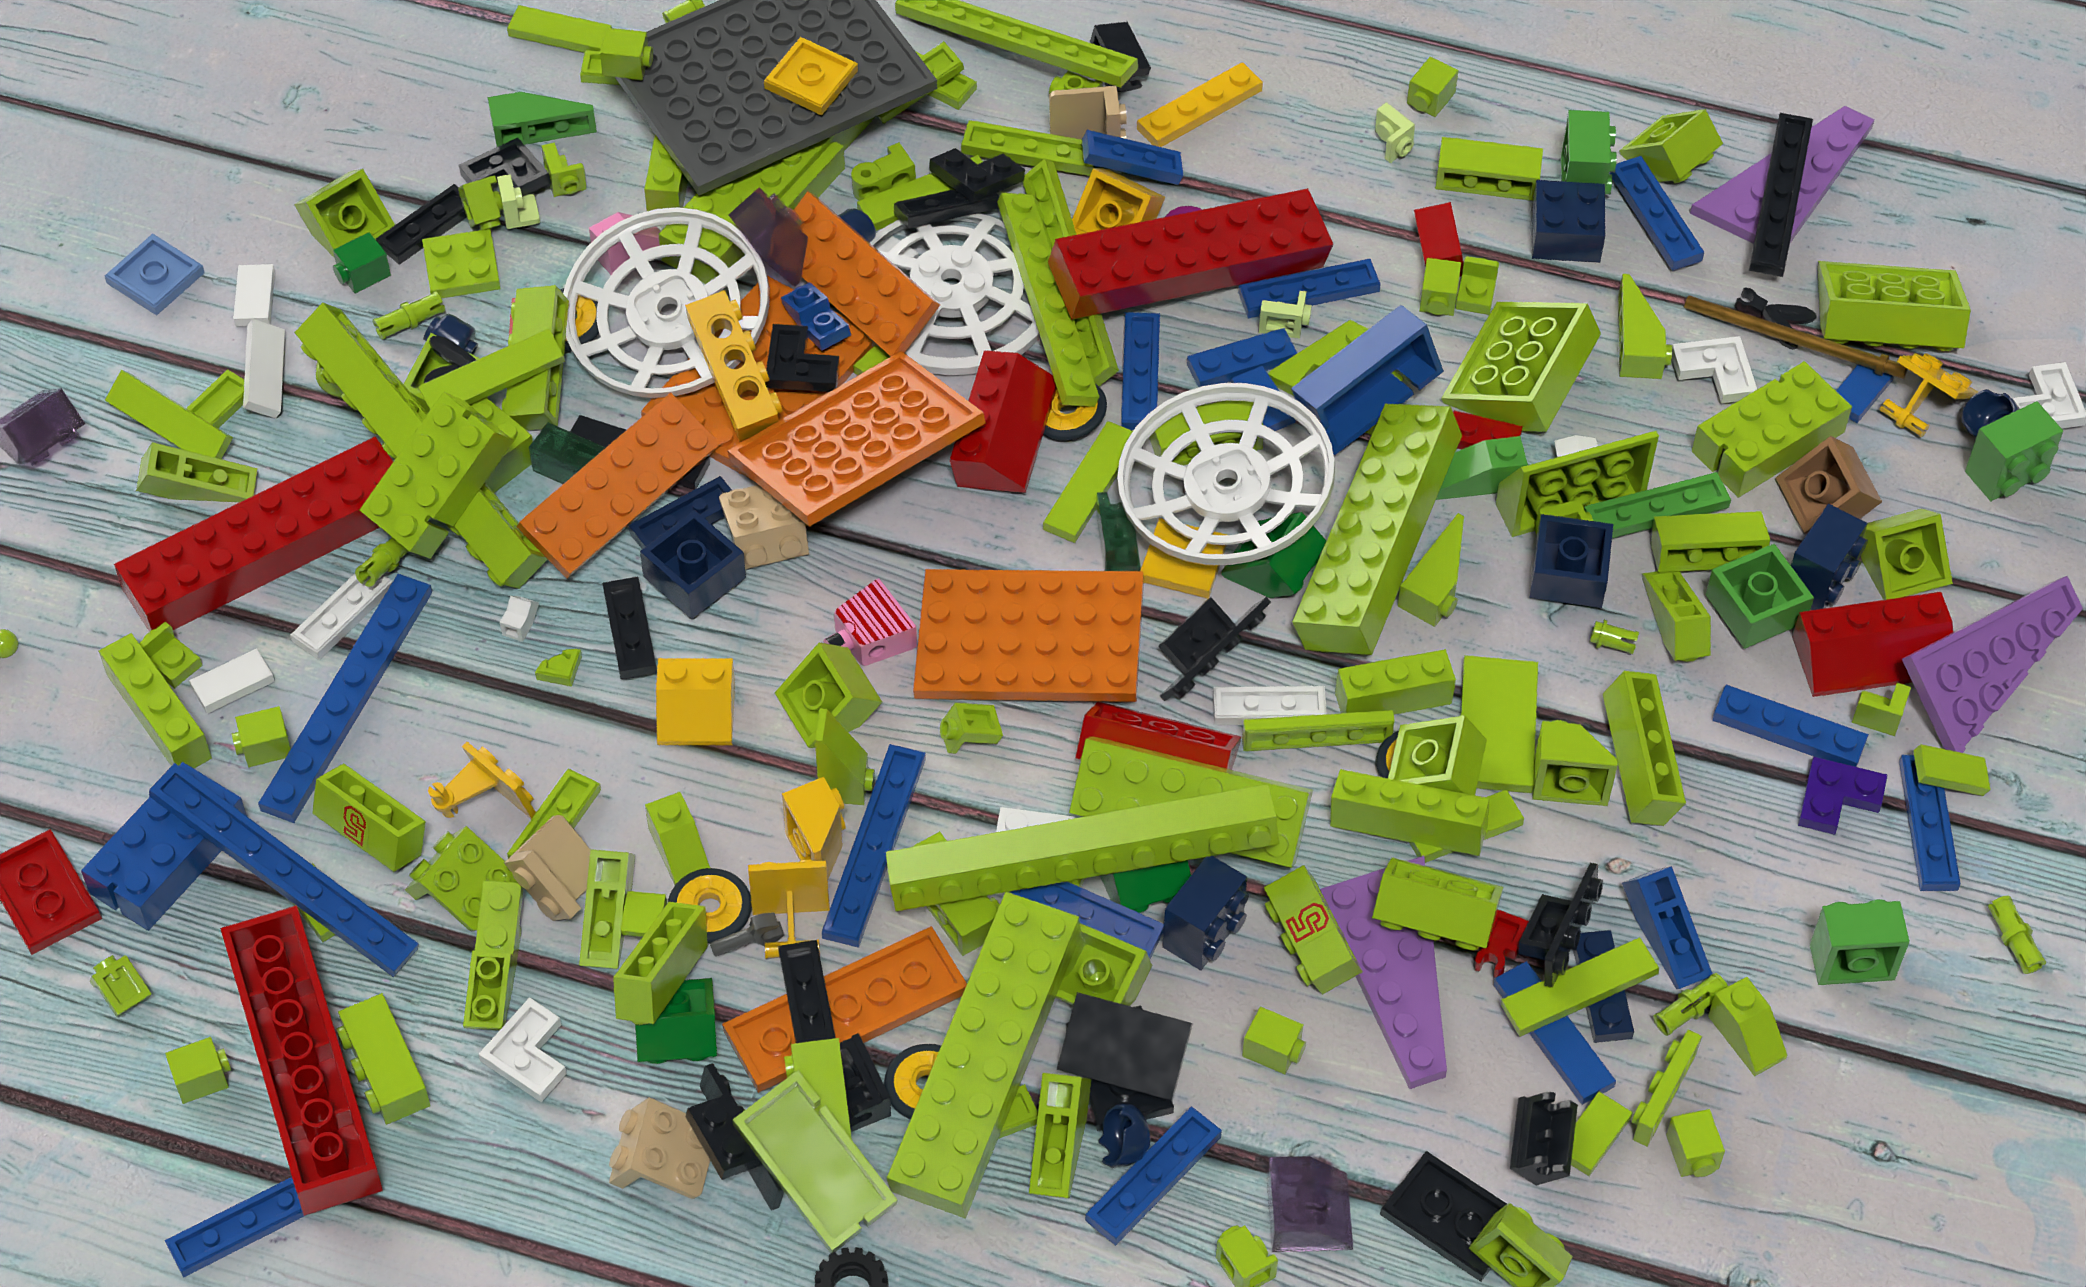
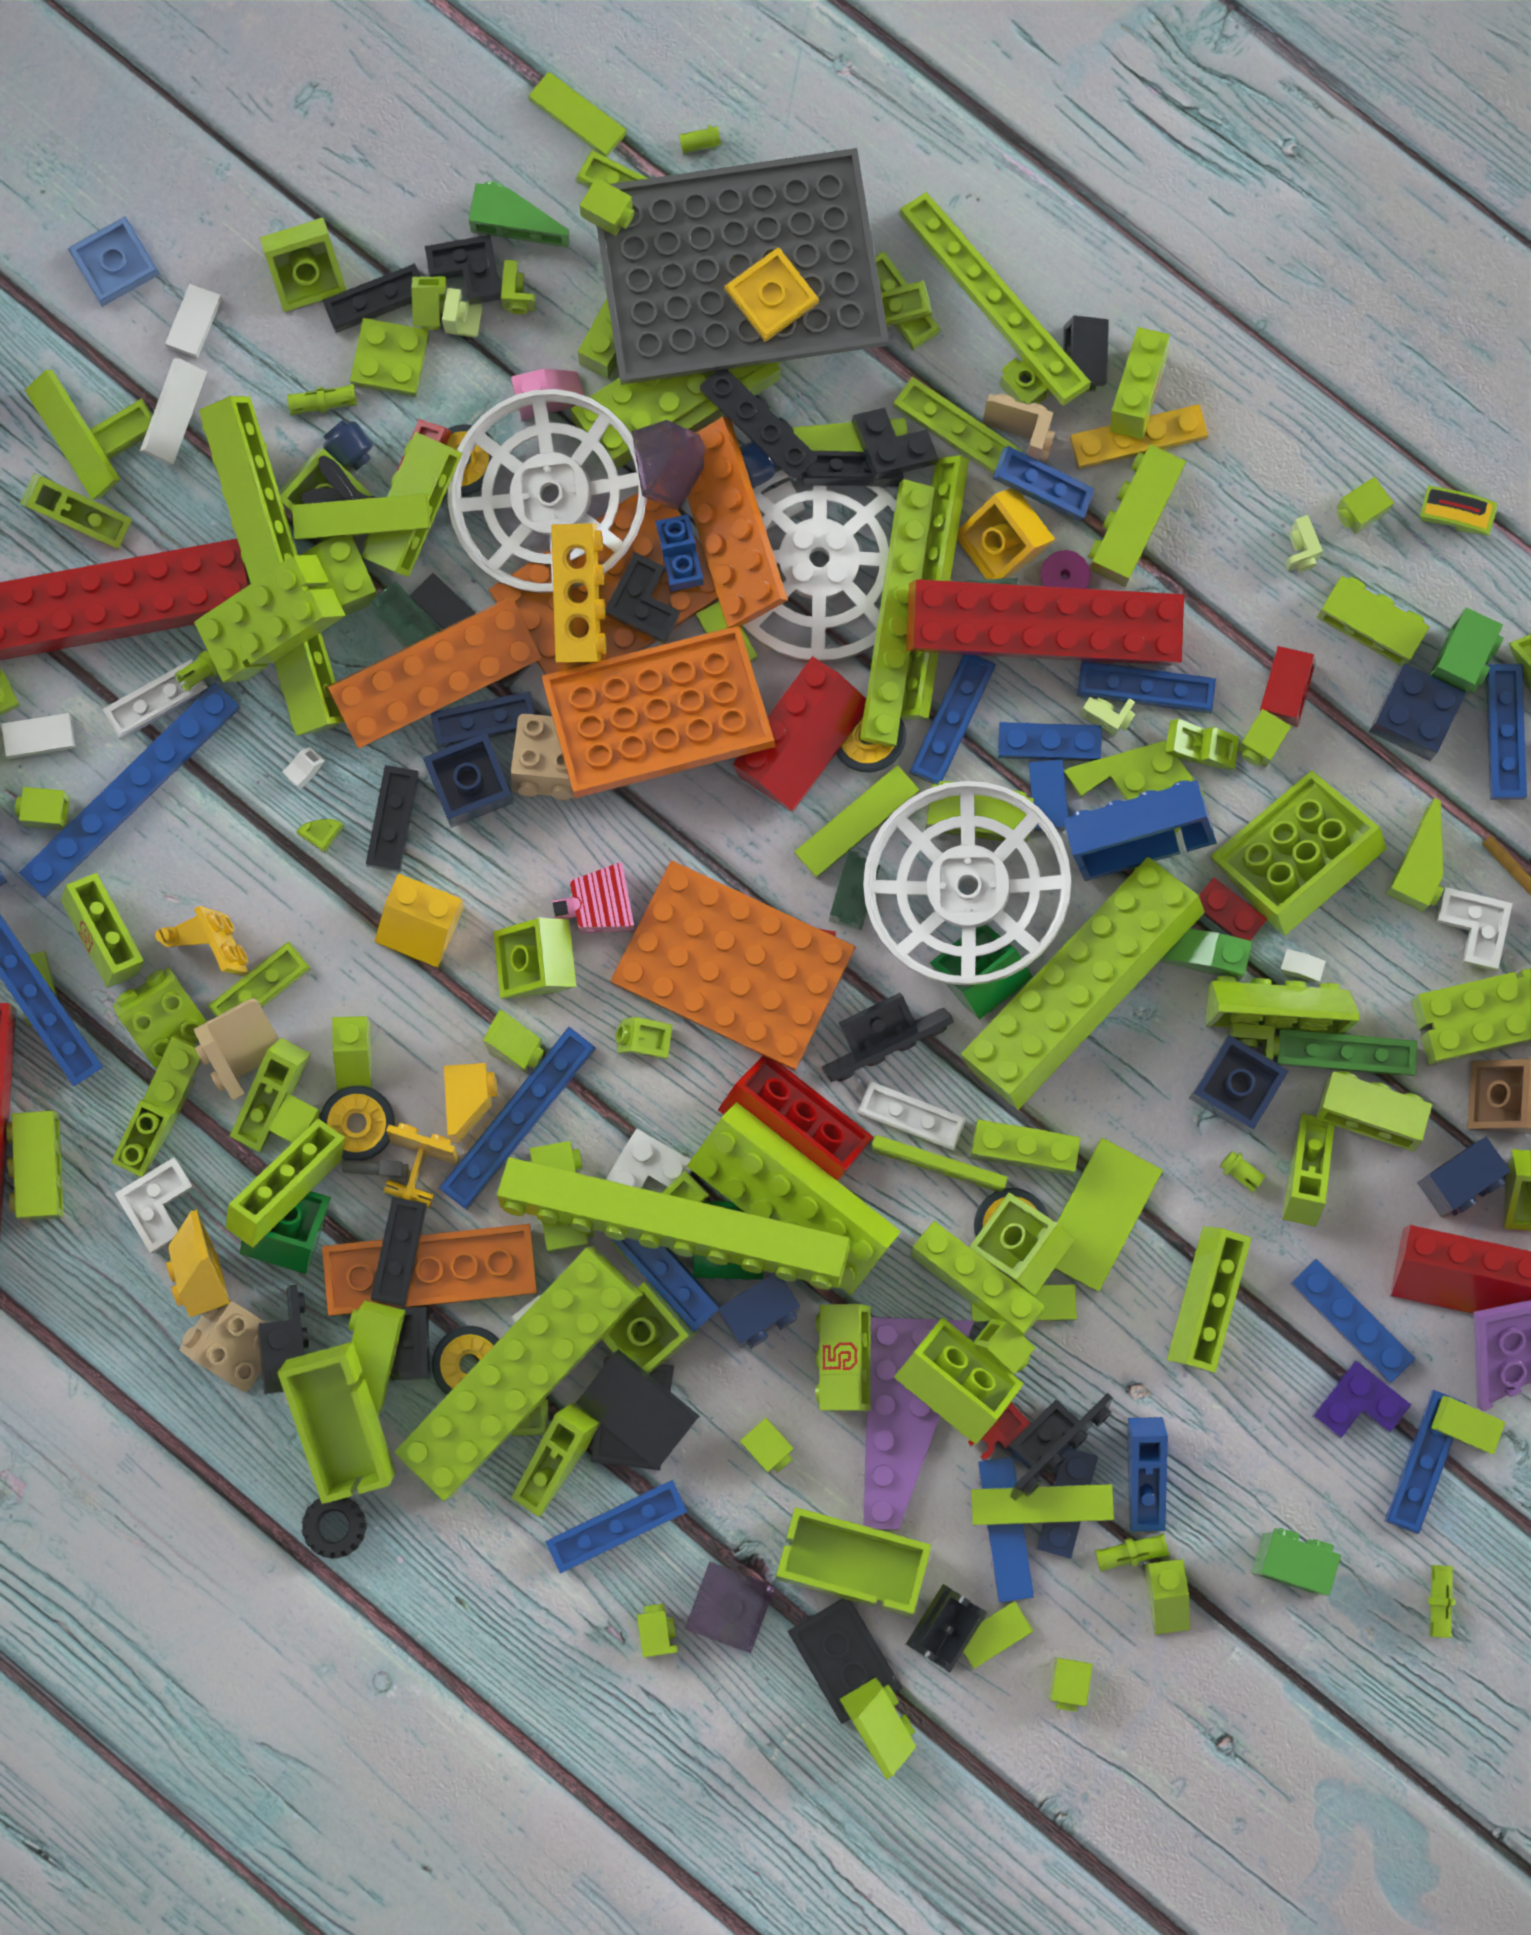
camera: 20 degrees right, 25 degrees up
green brick [333,232,391,294] -> none
lime leg [851,142,916,201] -> none
dark blue hair [1098,1104,1150,1168] -> none
yellow tile [1140,518,1227,599] -> none
lime slope [1398,513,1464,627] -> none
lime bracket [1456,256,1499,315] -> none
lime slope [1532,720,1618,806] -> none
lime plate [1632,1029,1702,1147] -> none
bright green brick [1706,543,1814,649] -> none
lime panel [1852,683,1911,736] -> none
none -> yellow slope [166,1210,230,1317]
none -> black bracket [700,369,817,481]
none -> lime piece [775,1507,932,1617]
none -> lime brick [974,1319,1036,1375]
none -> lime brick [1088,444,1186,587]
none -> lime brick [1110,327,1170,439]
none -> lime slope [1165,718,1239,770]
none -> slope [1420,485,1498,536]

